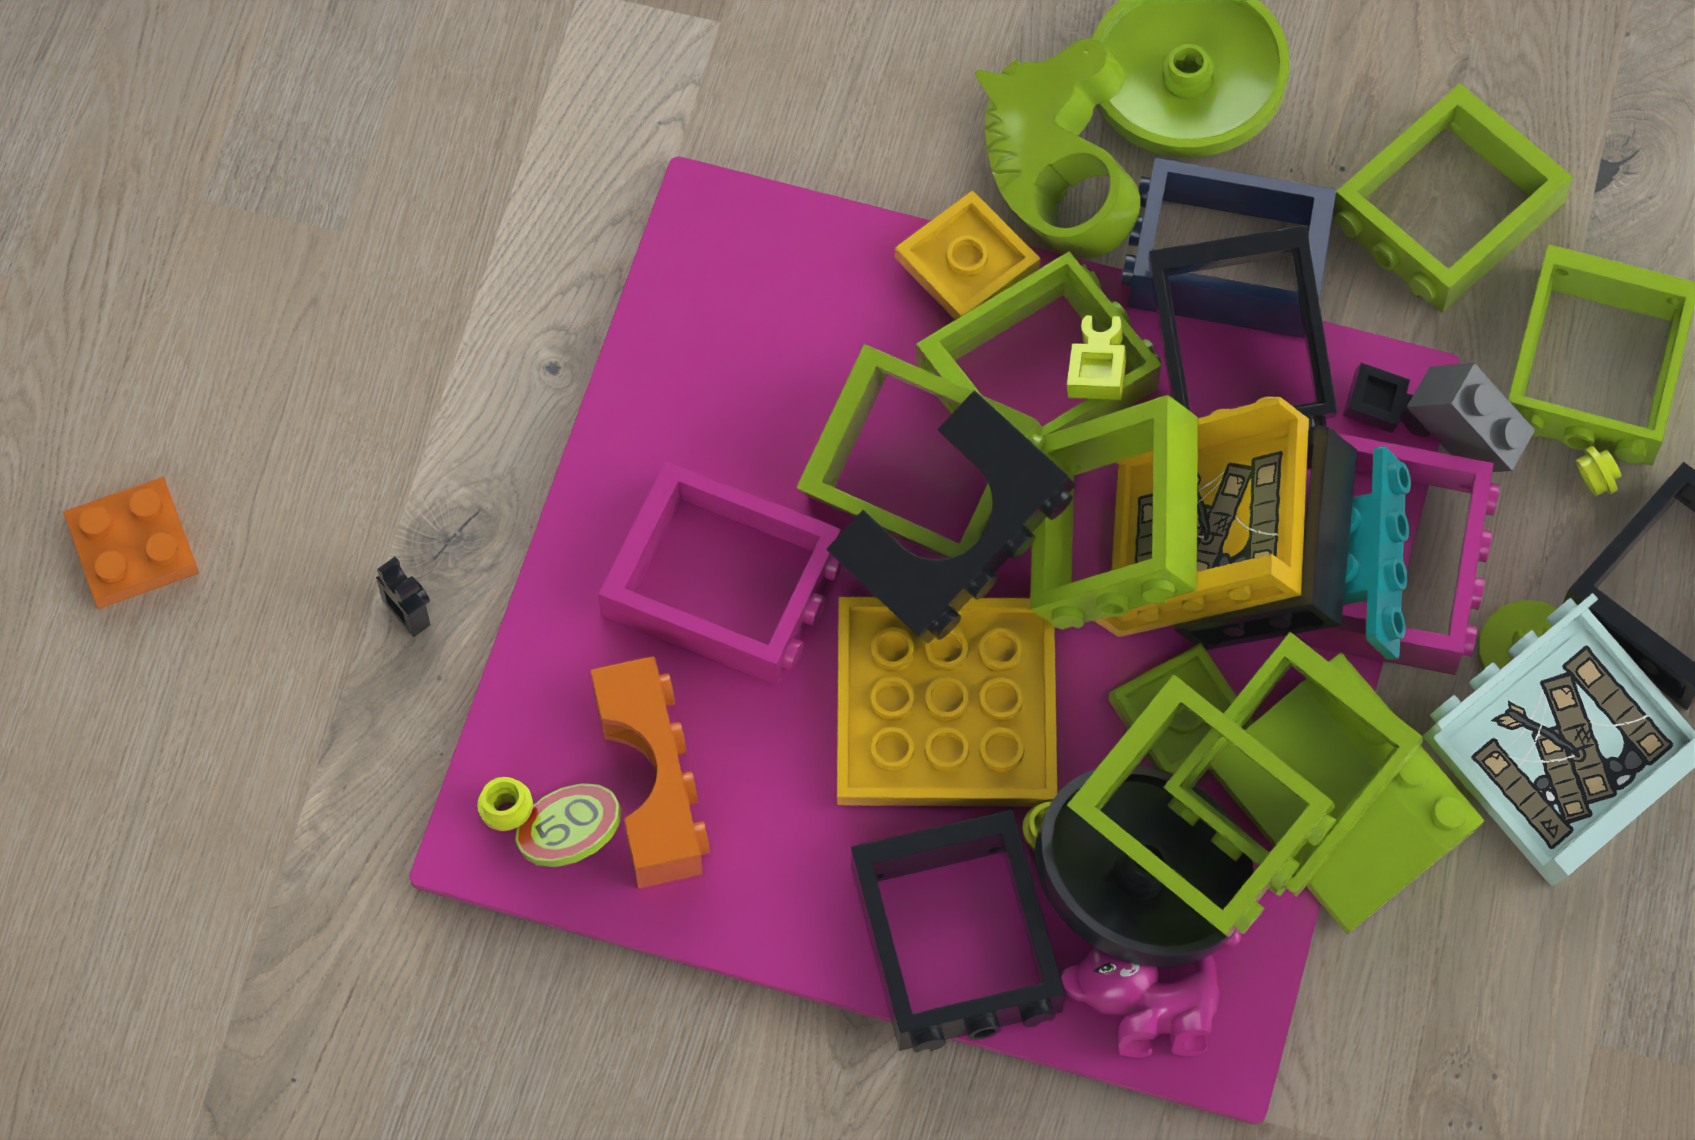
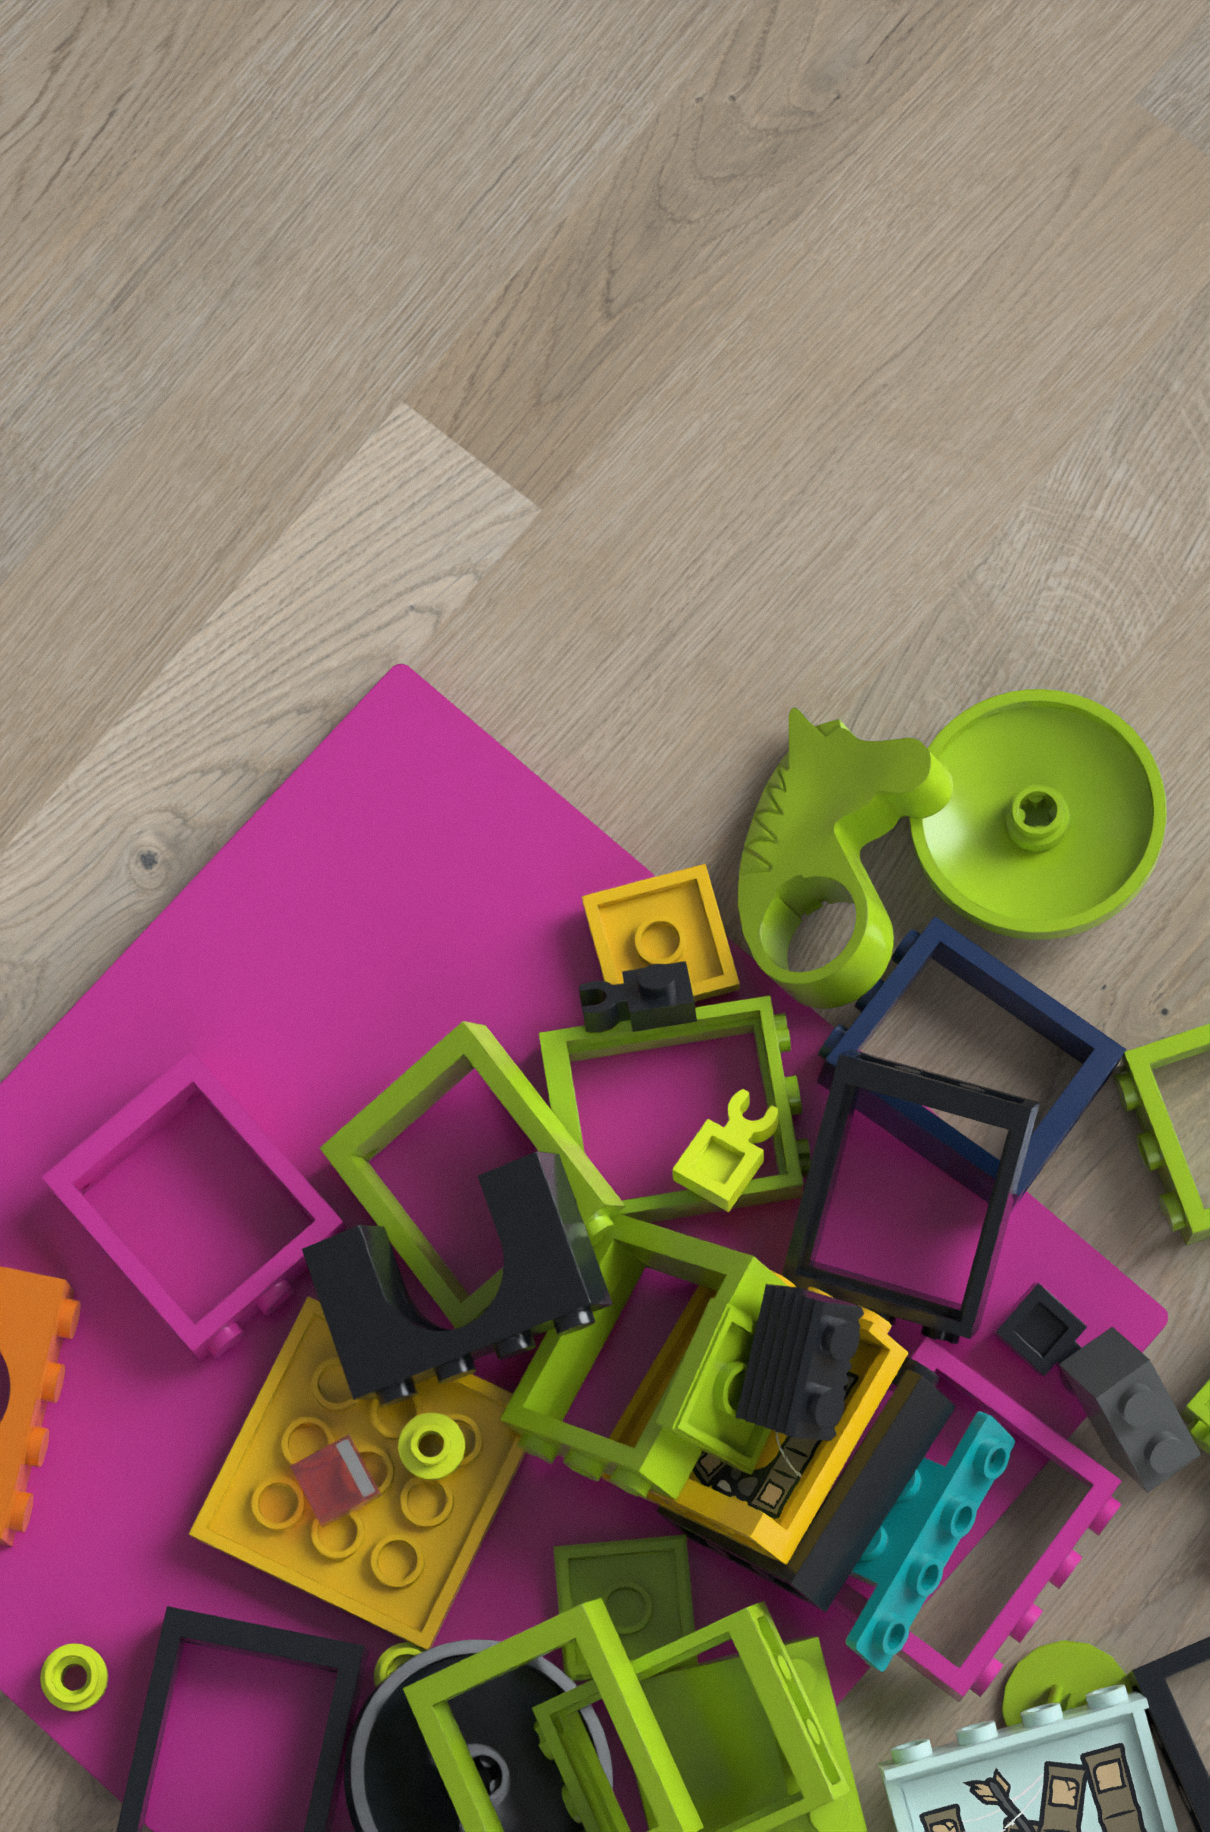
camera: 30 degrees right, 10 degrees up
none -> neon yellow plate [40,1643,108,1712]
none -> clear pink tile [290,1434,382,1527]
none -> neon yellow plate [398,1412,465,1480]
none -> black plate [578,961,697,1033]
none -> lime tile [655,1298,771,1475]
none -> black brick [736,1283,864,1441]

